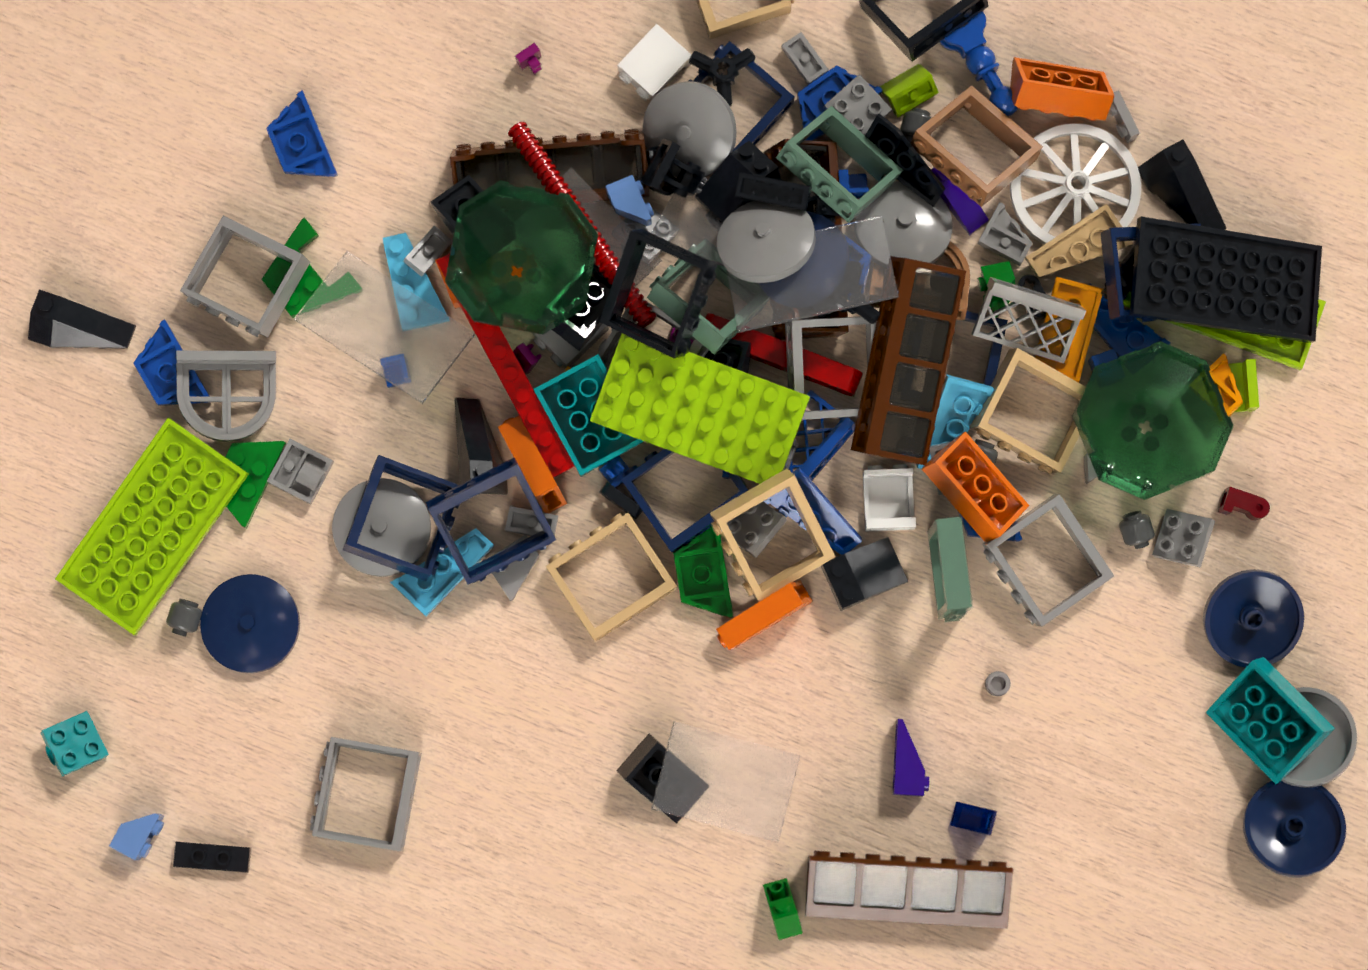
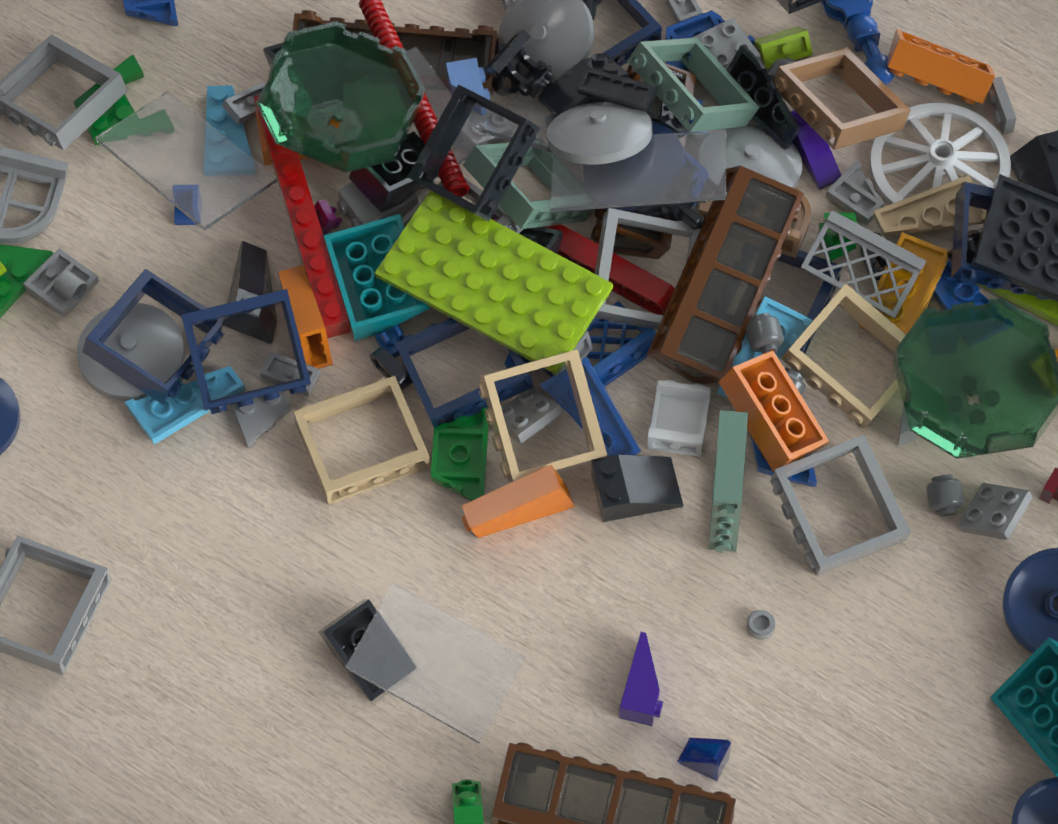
camera: 10 degrees right, 20 degrees down
none -> dark grey head [745,313,784,355]

